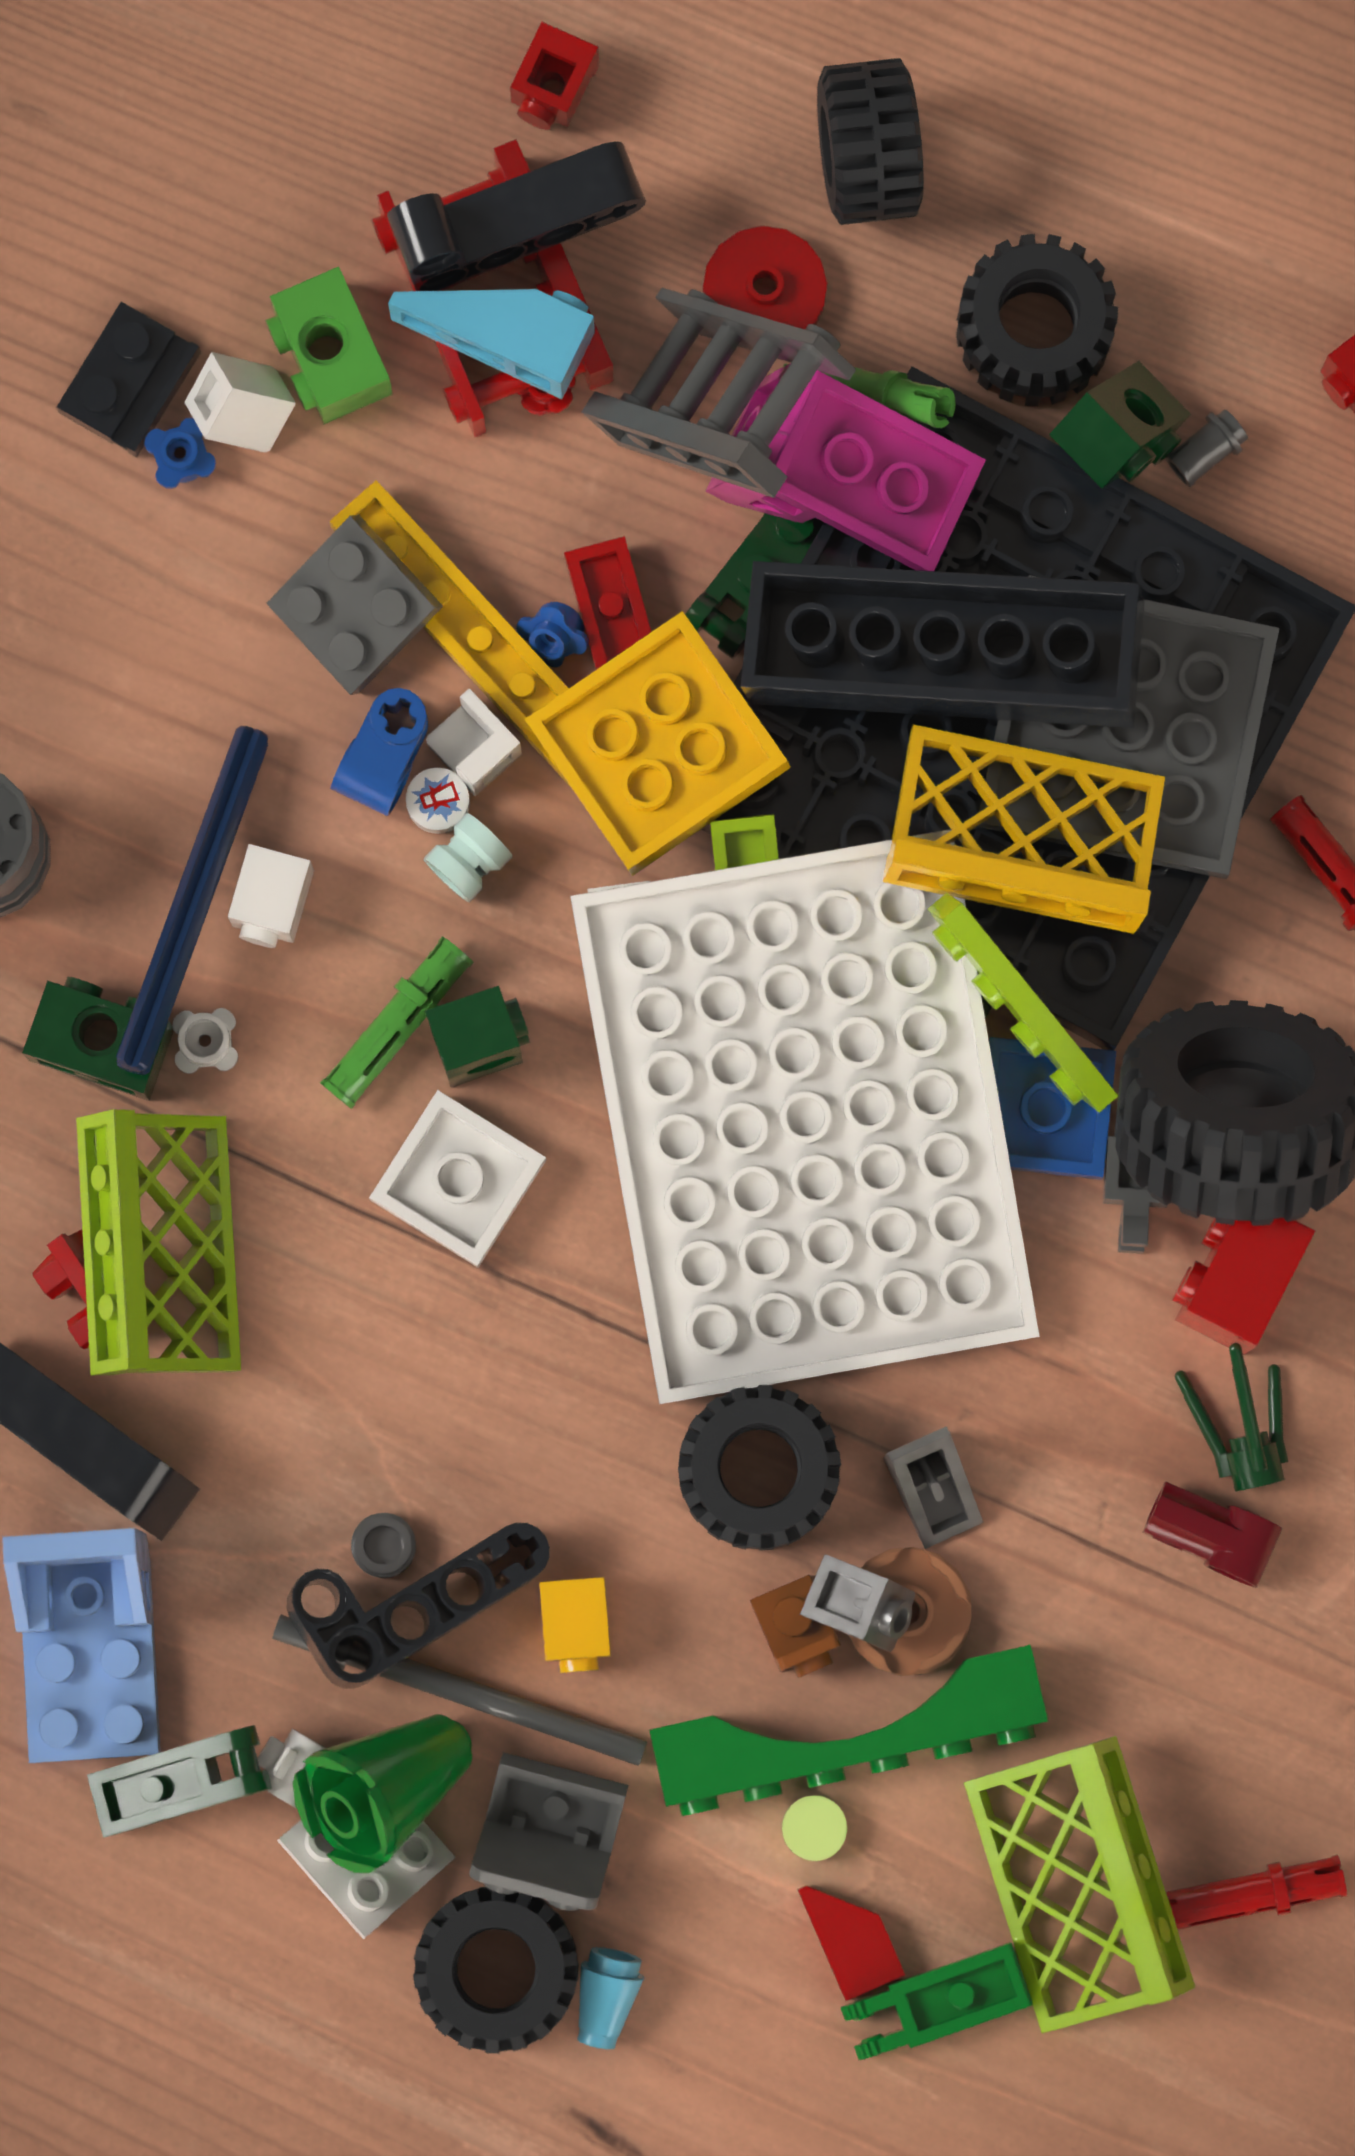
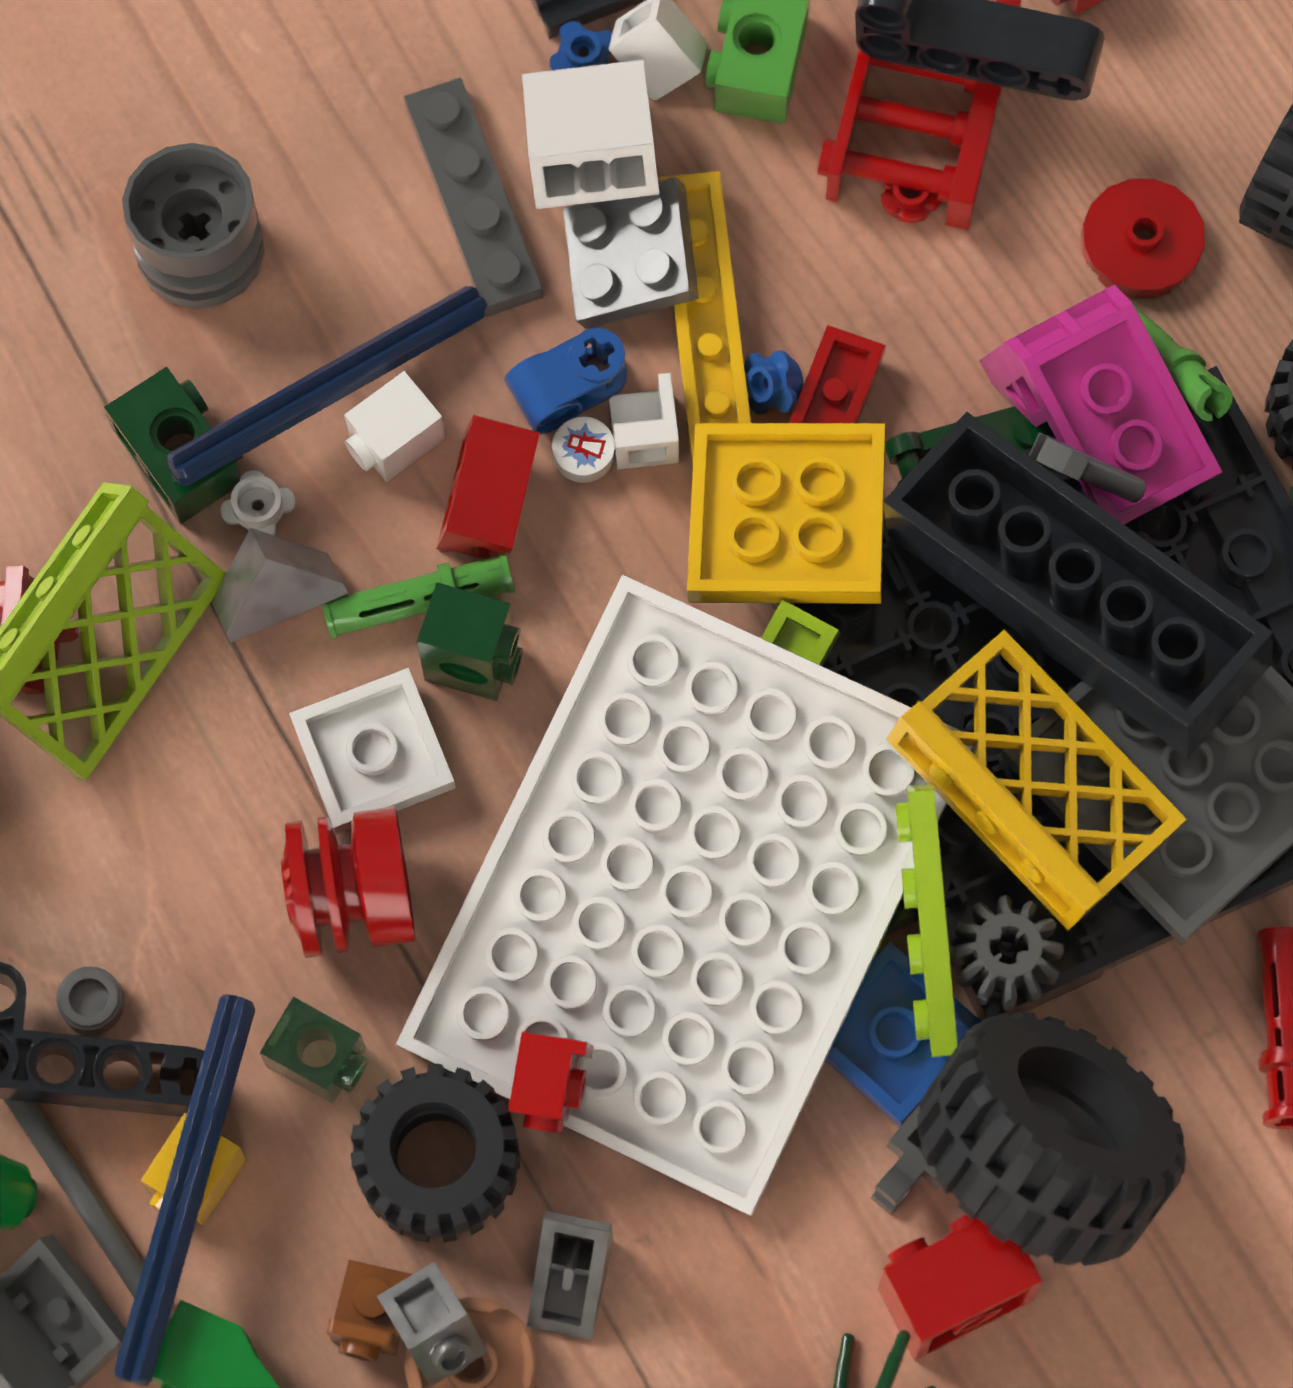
camera: 40 degrees right, 10 degrees down
medium azure slope [388,289,595,399] -> none
light aqua wheel [423,813,513,902] -> none
dark grey fence [582,288,856,498] -> none
none -> dark blue axle [114,995,255,1386]
none -> flat silver slope [212,528,348,643]
none -> clear green brick [259,996,368,1104]
none -> red wheel [281,806,416,958]
none -> dark grey plate [404,77,543,317]
none -> red hinge [436,415,540,559]
none -> red brick [508,1032,594,1134]
none -> white brick [522,60,660,209]
none -> dark grey gear [950,895,1064,1011]
none -> dark grey bar [1028,432,1146,503]

